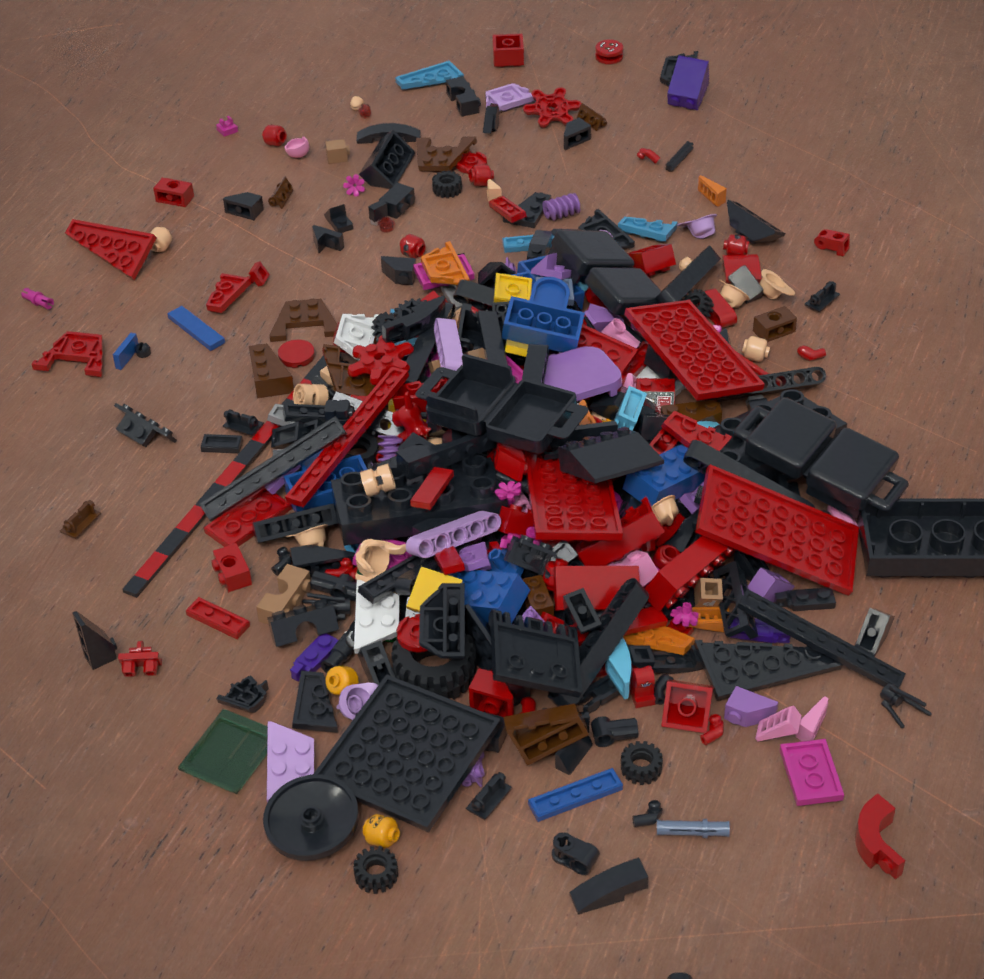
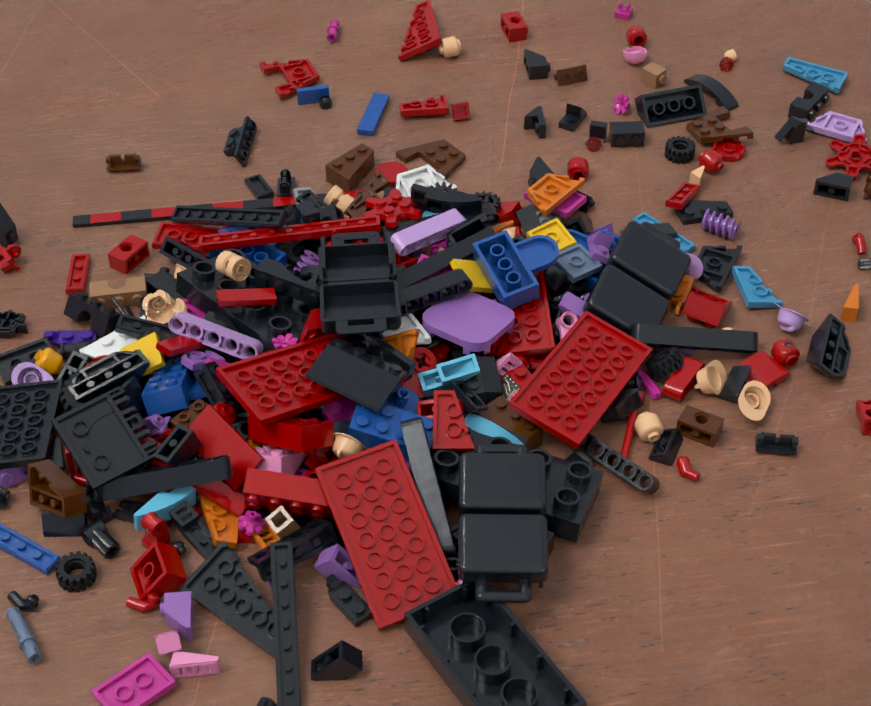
camera: 55 degrees right, 0 degrees up
none -> black slope [649,428,683,466]

